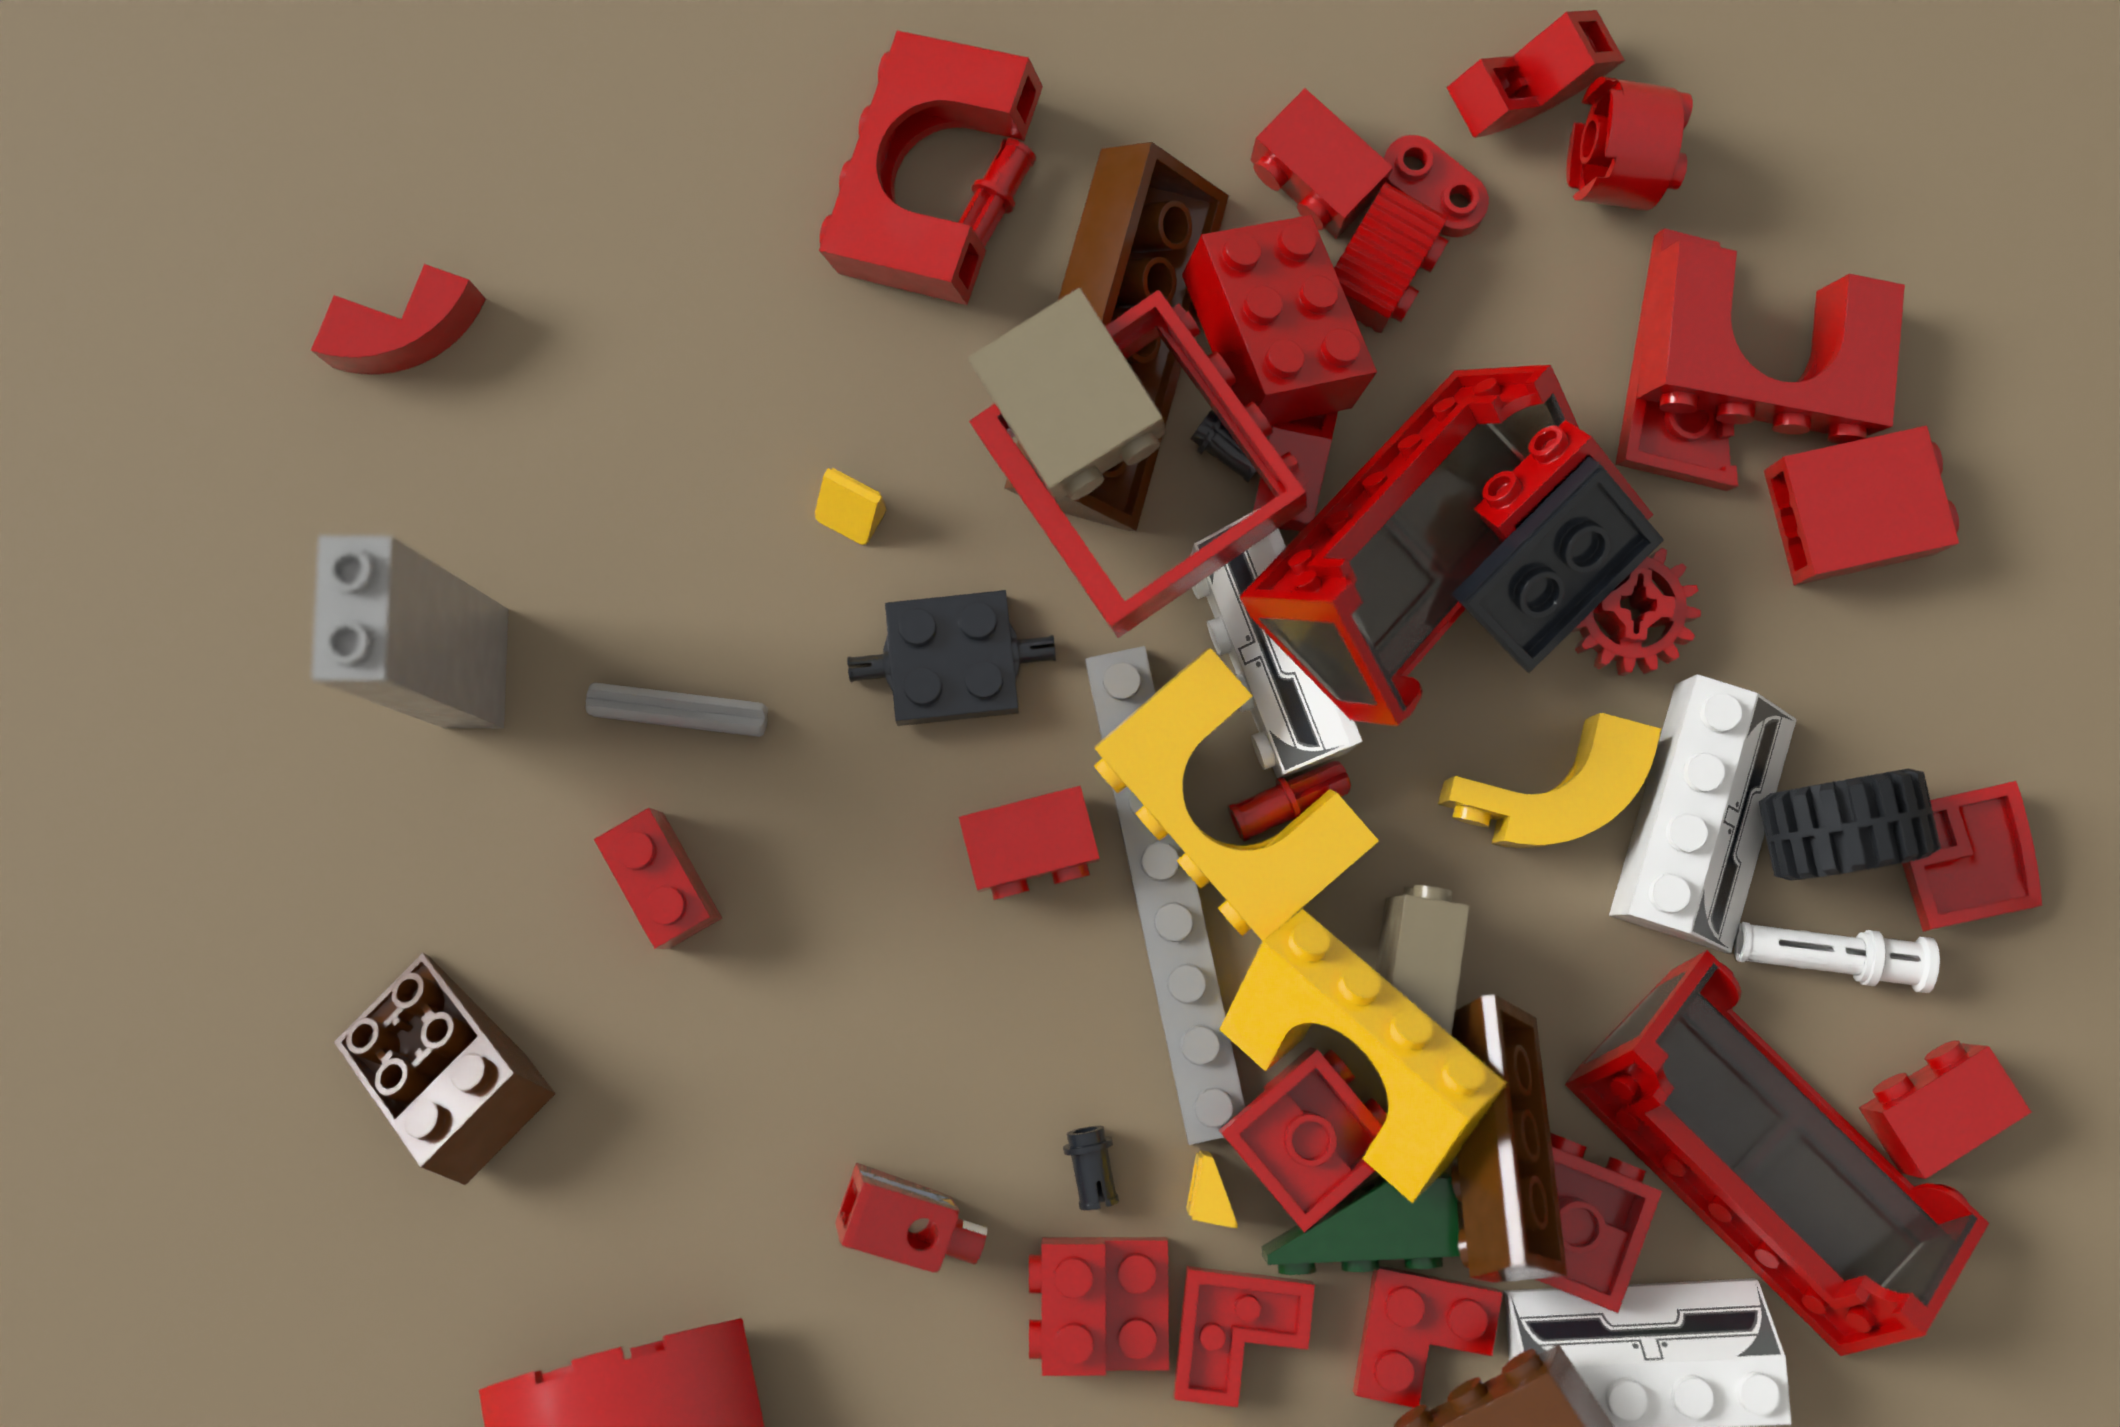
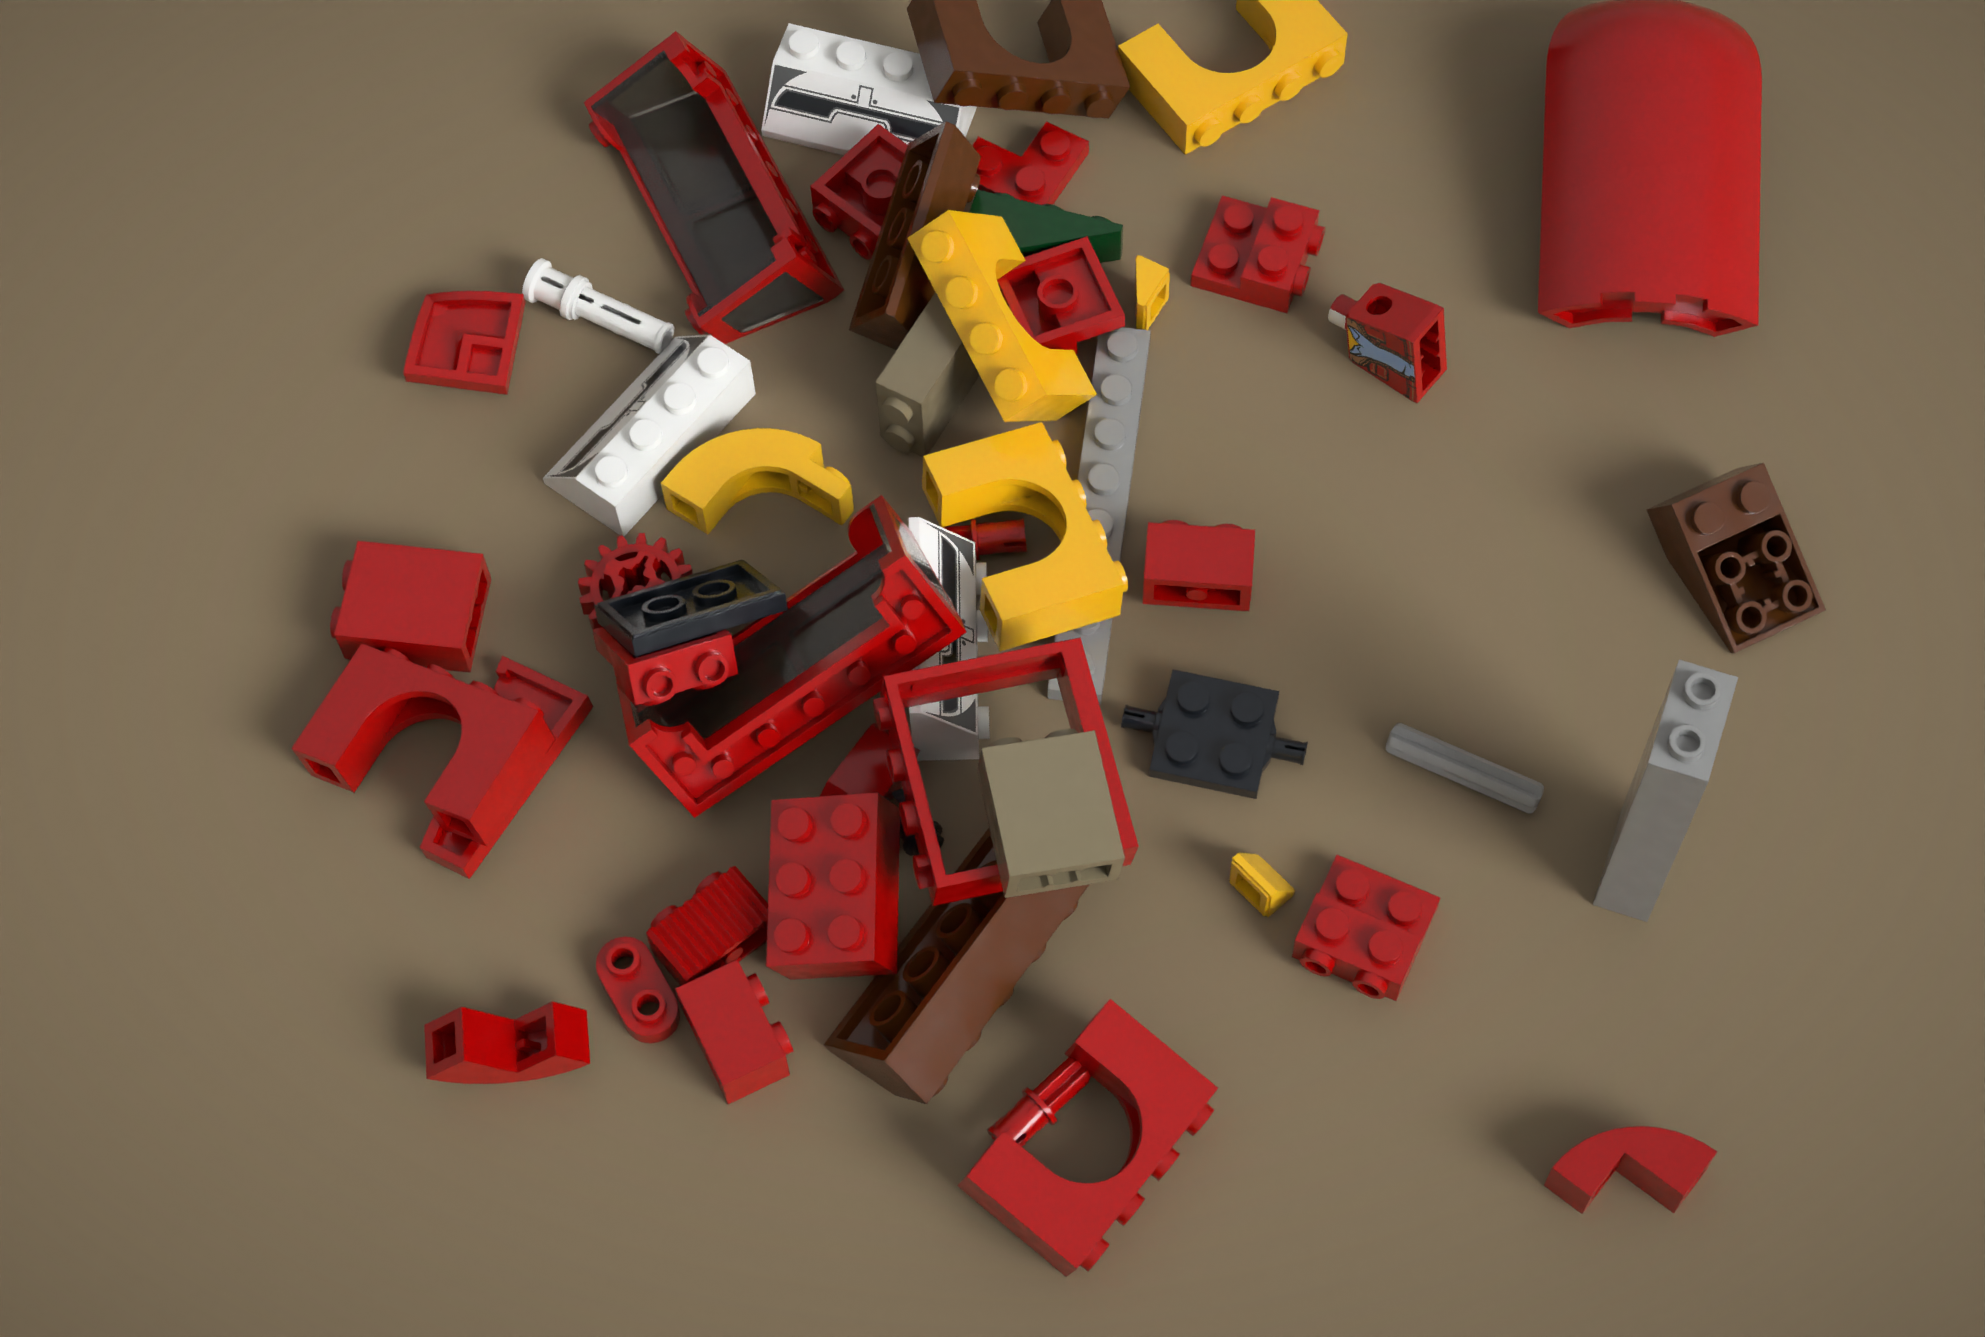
camera: 160 degrees left, 20 degrees down
red brick [594,808,722,949] -> none
black pin [1063,1126,1119,1210] -> none
red plate [1173,1266,1315,1408] -> none
red brick [1566,77,1693,211] -> none
black tyre [1759,768,1941,880] -> none
red brick [1859,1040,2032,1179] -> none
none -> red plate [1292,855,1441,1001]

